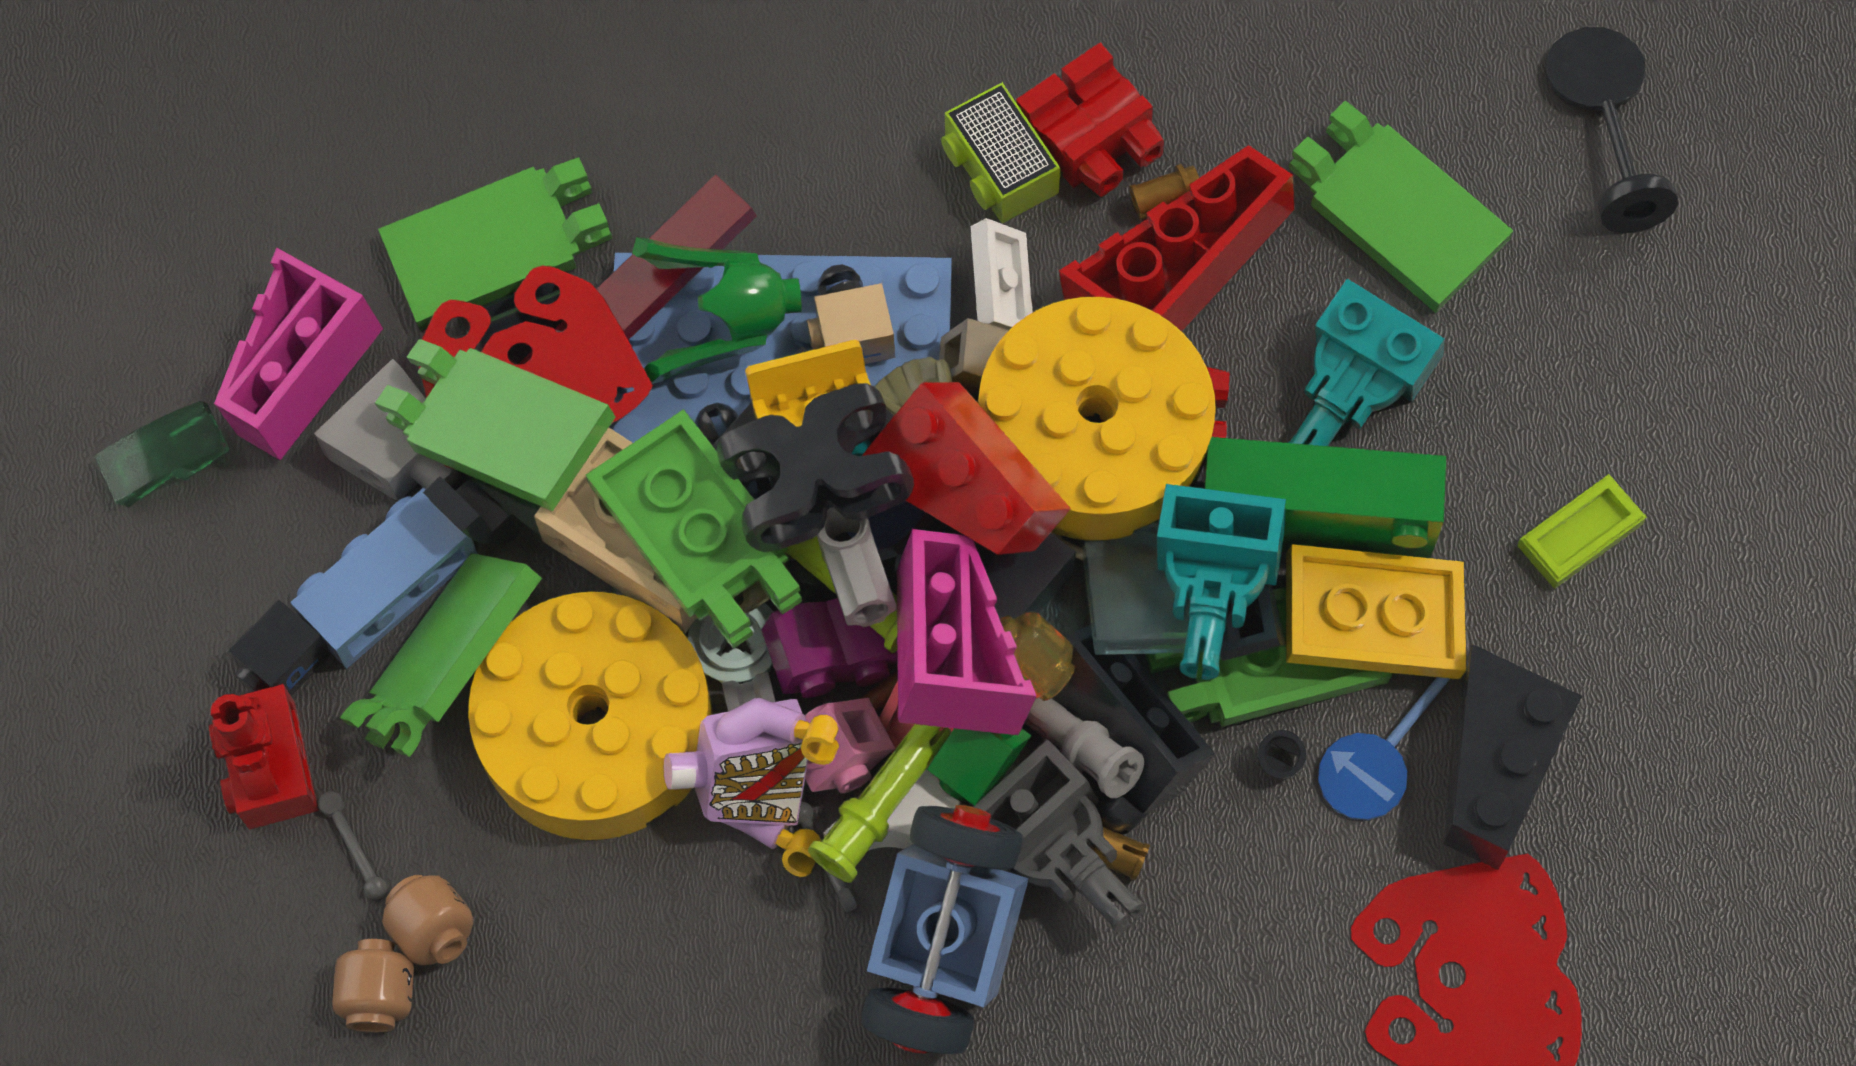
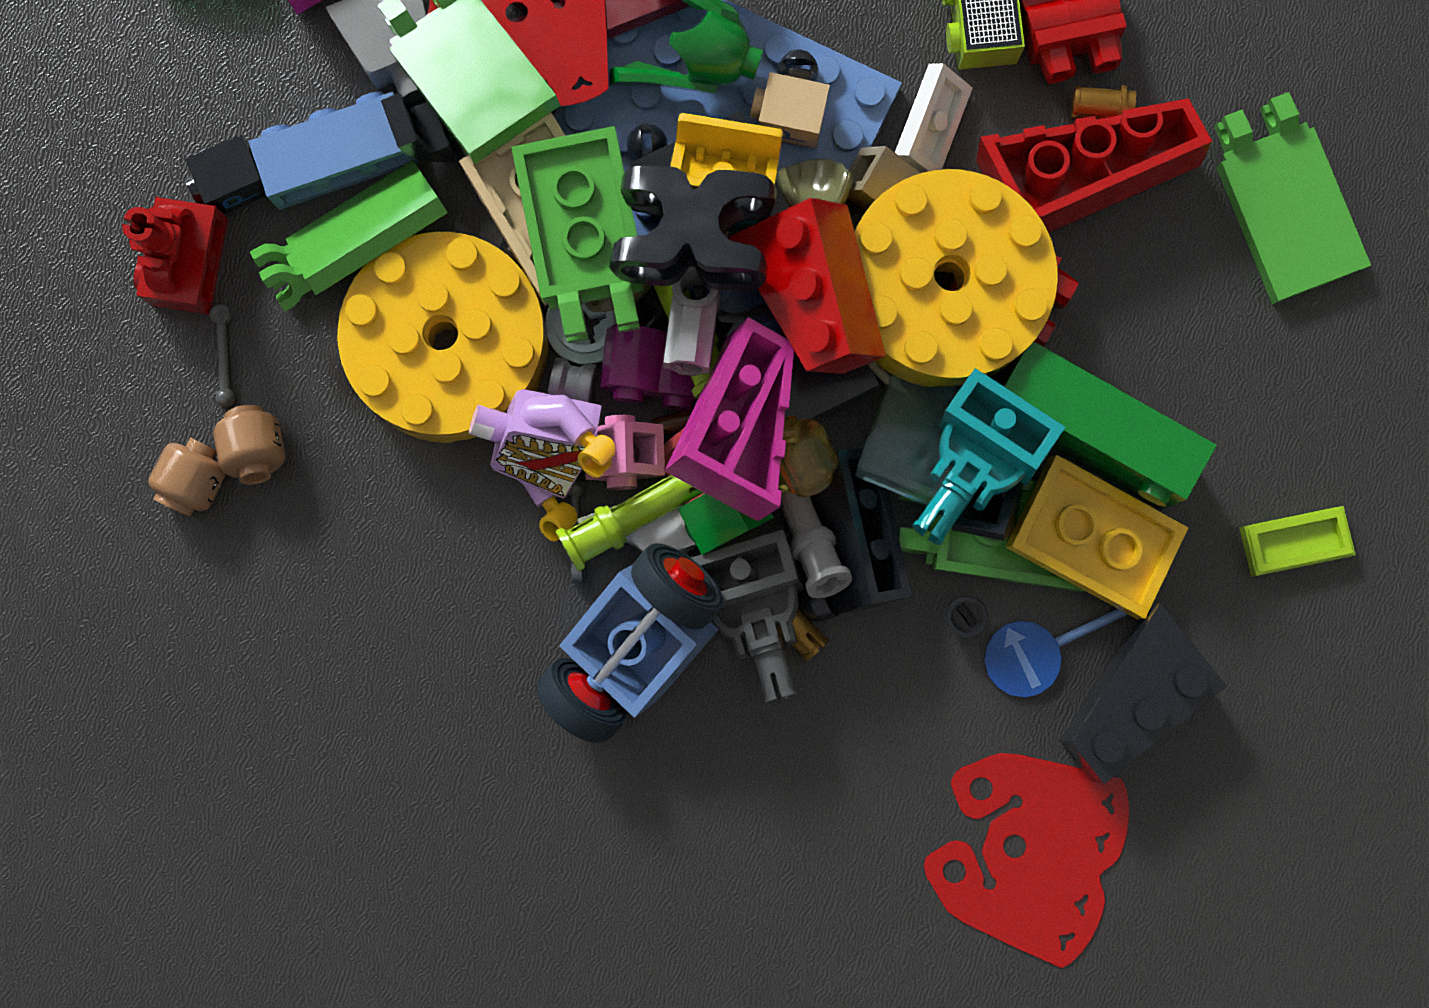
camera: 25 degrees right, 15 degrees up
teal brick [1287,279,1445,446] -> none

